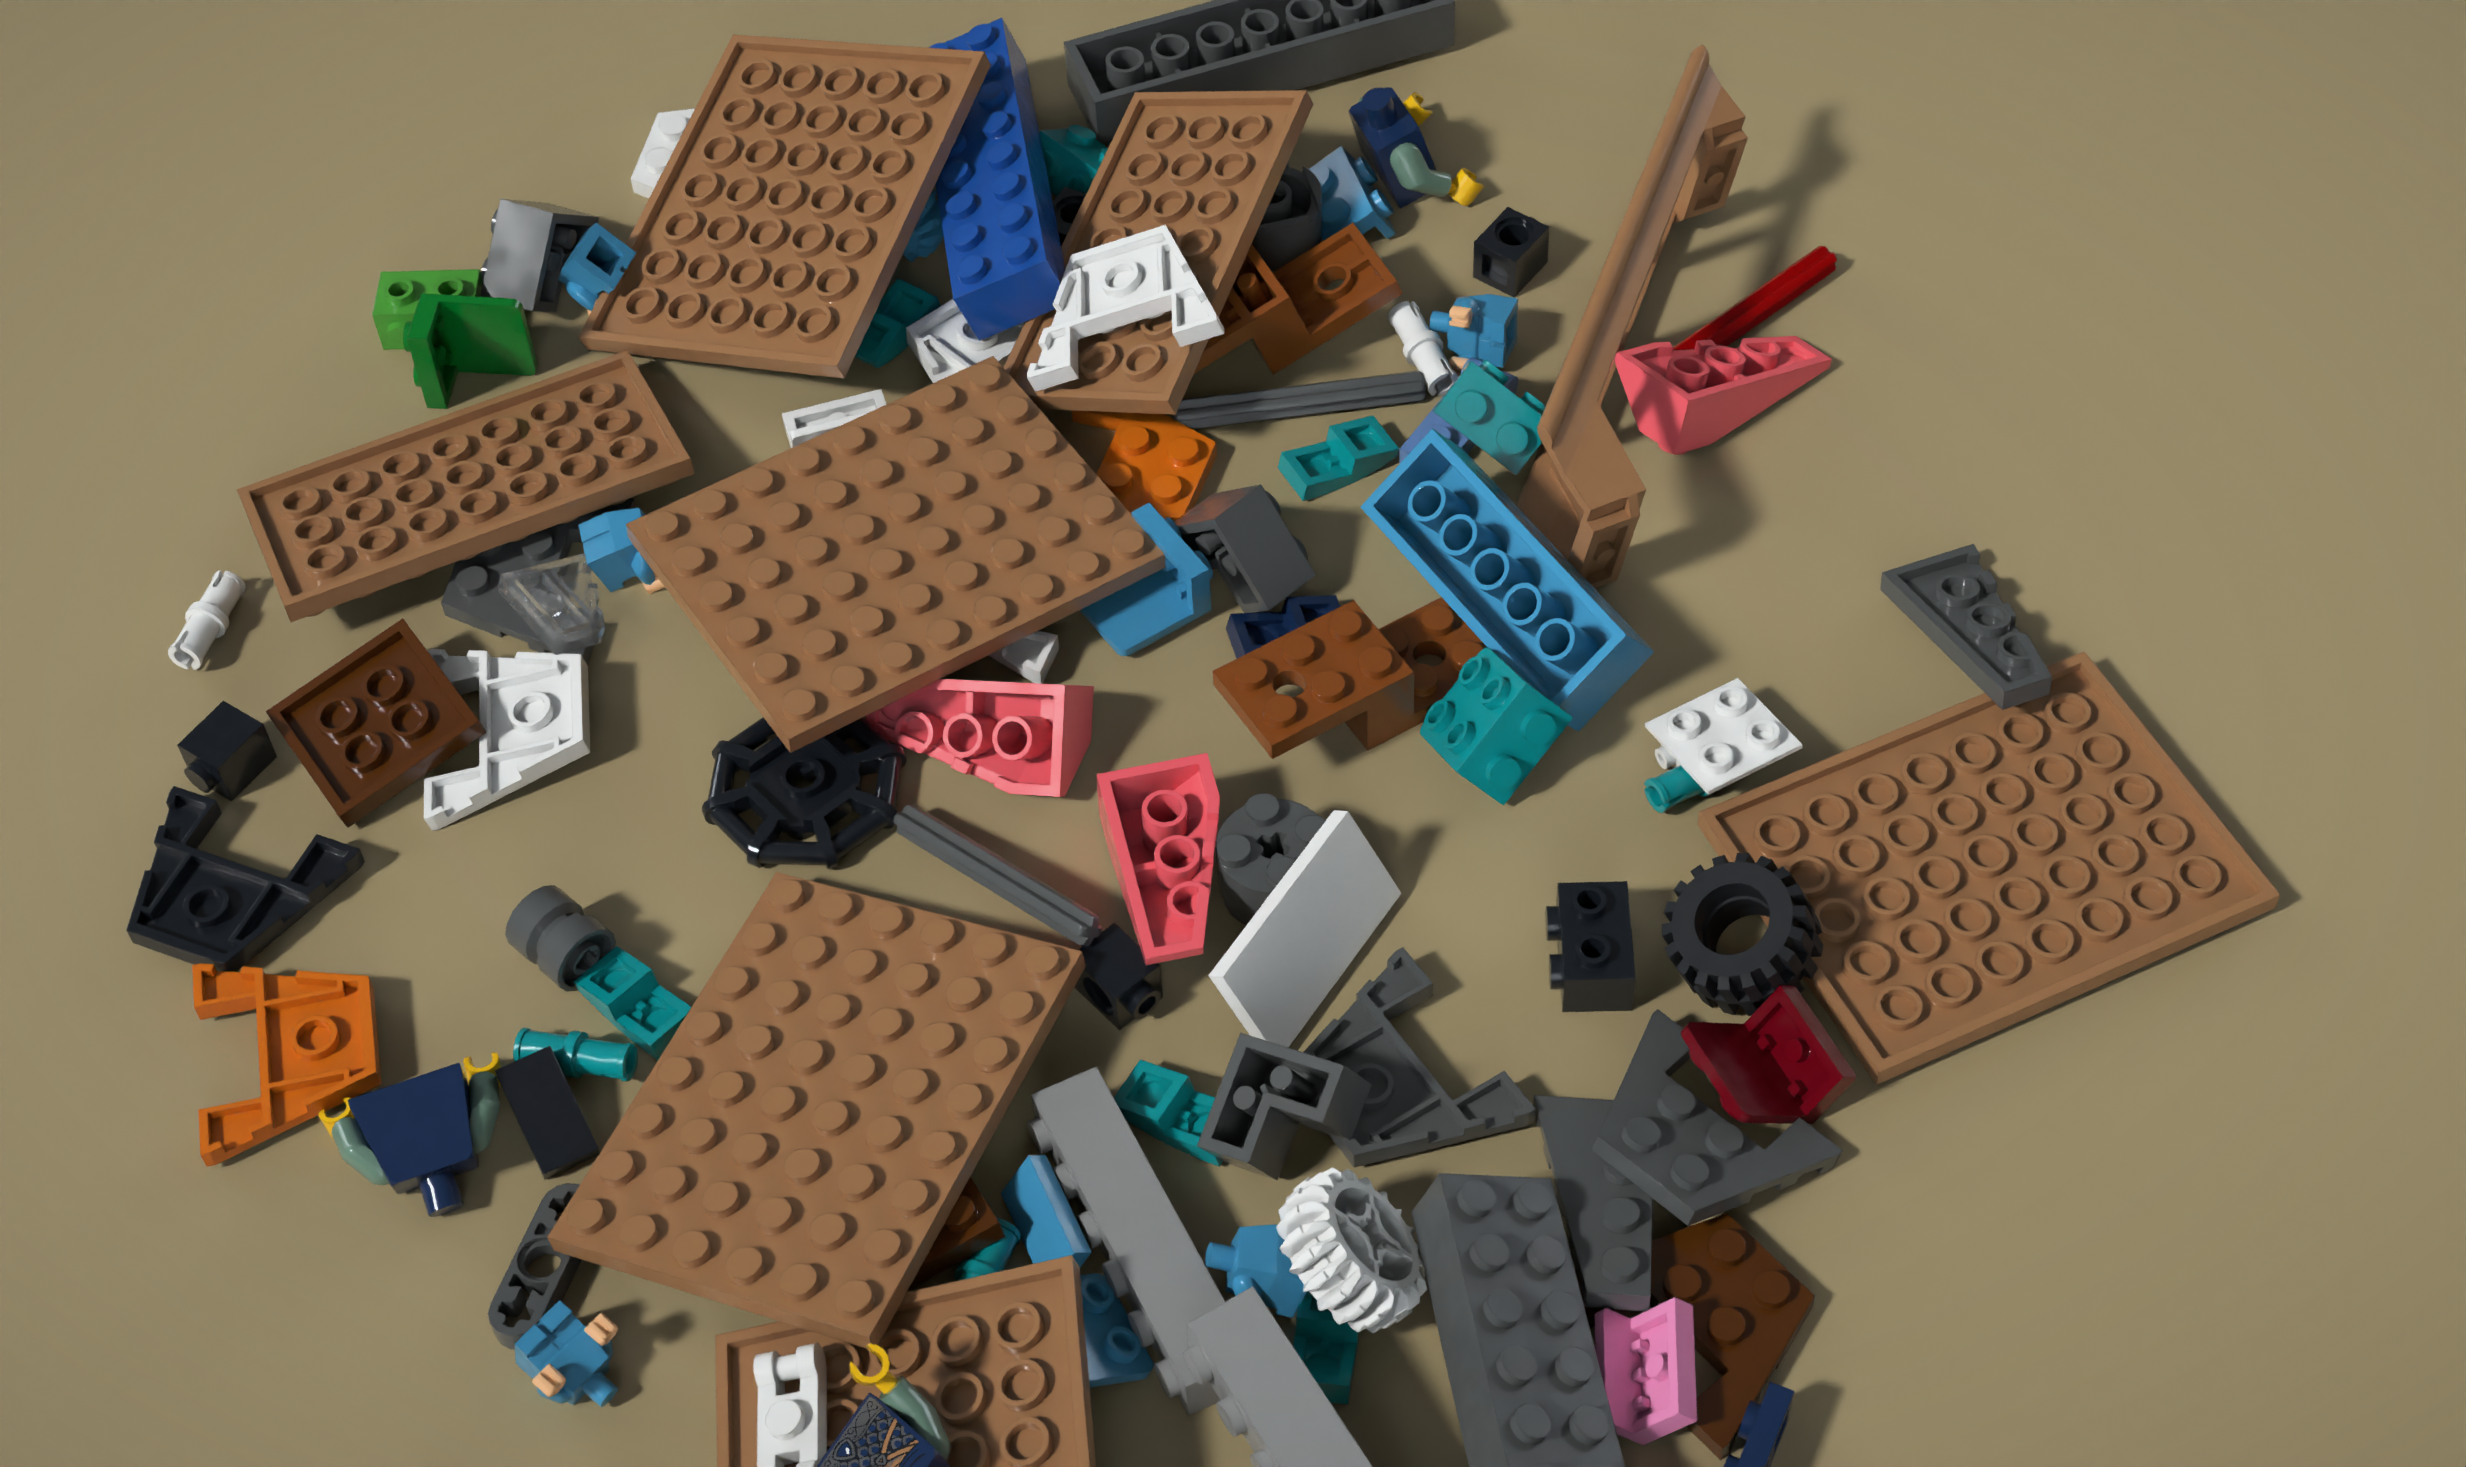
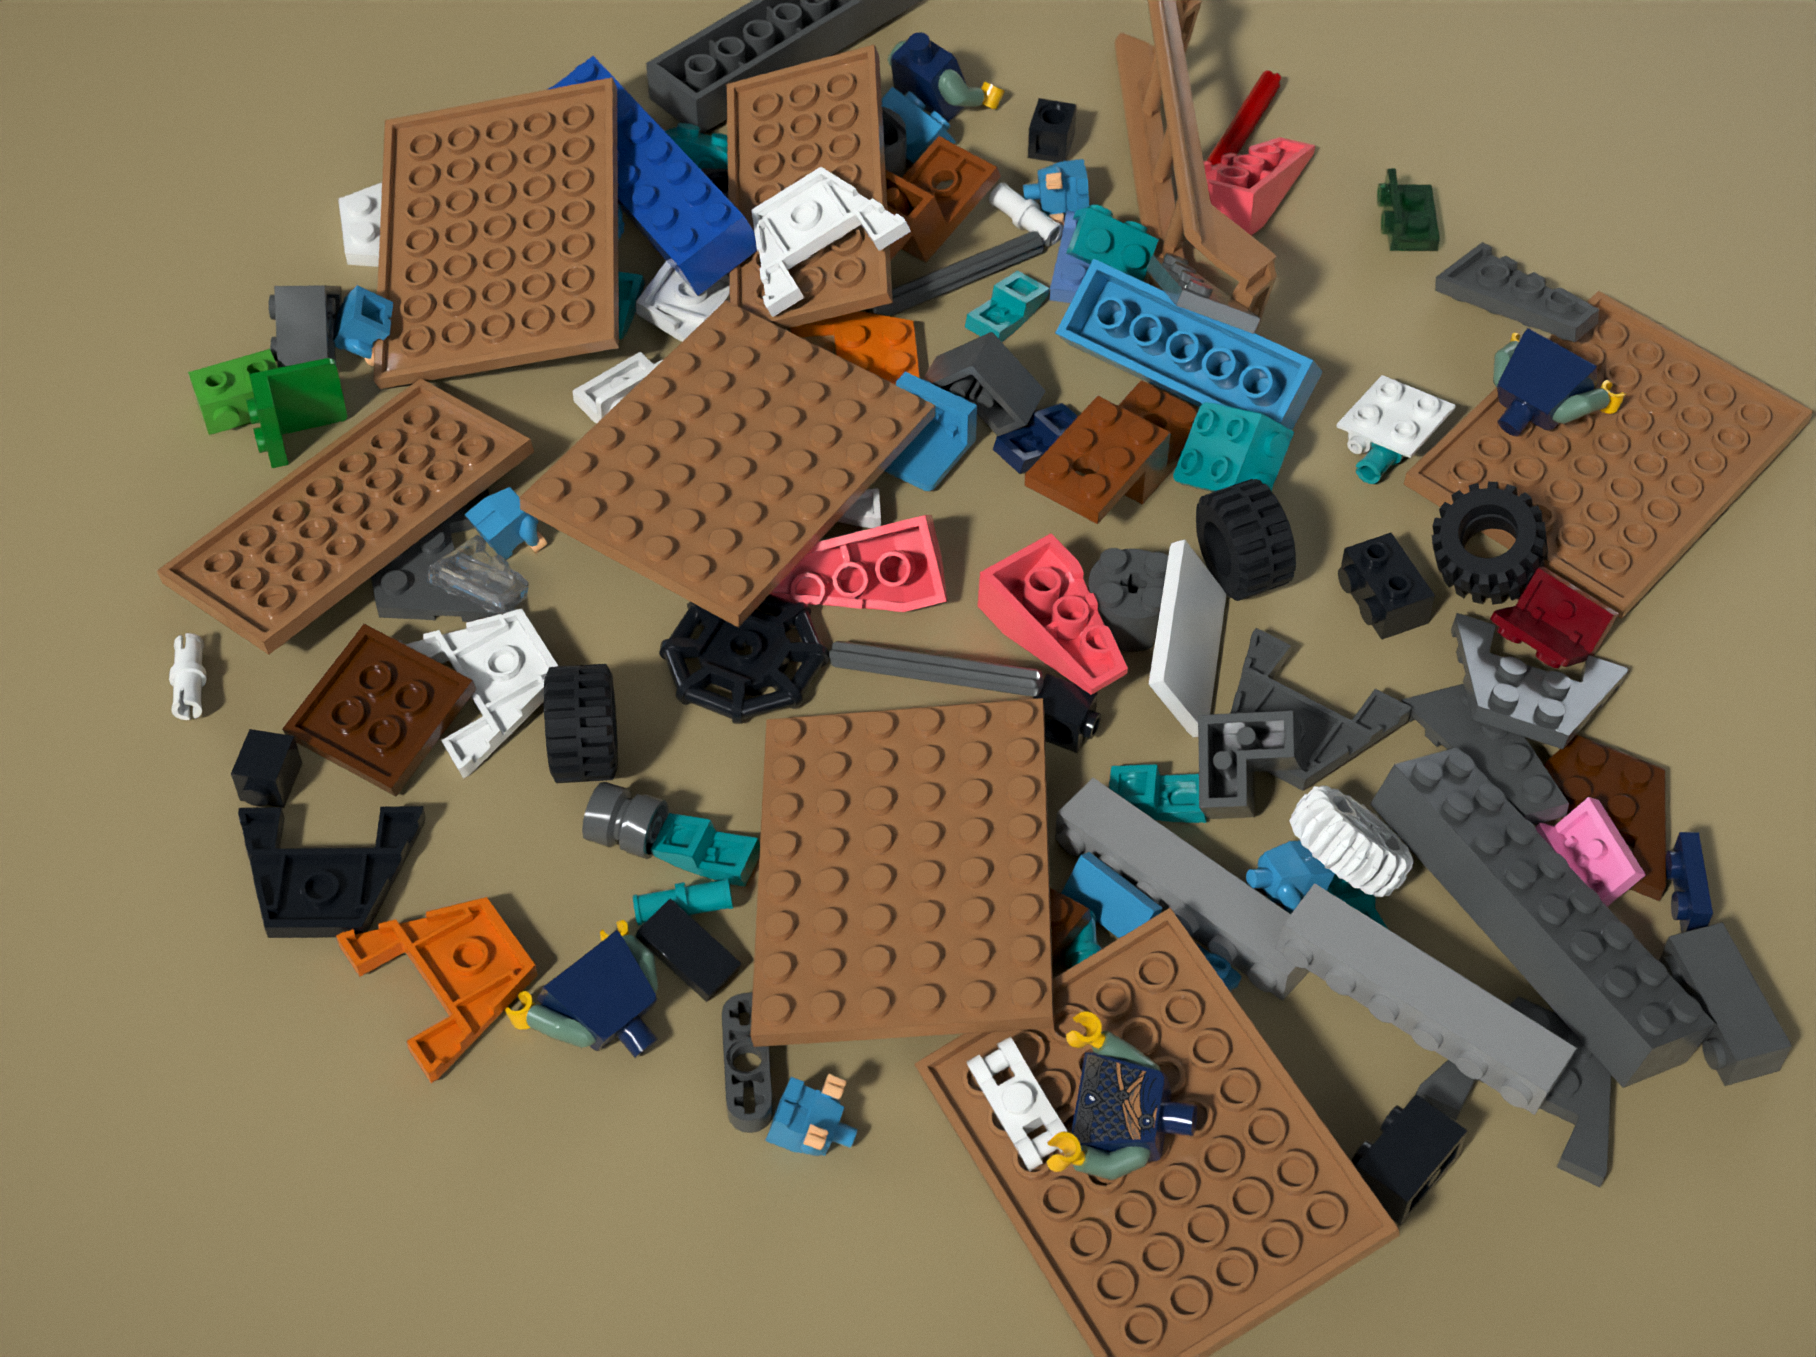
camera: 25 degrees left, 0 degrees up
none -> black tyre [544,664,618,784]
none -> dark grey wing [1146,253,1261,334]
none -> black tyre [1196,479,1296,601]
none -> clear green bracket [1377,168,1440,251]
none -> dark blue torso [1493,328,1626,437]

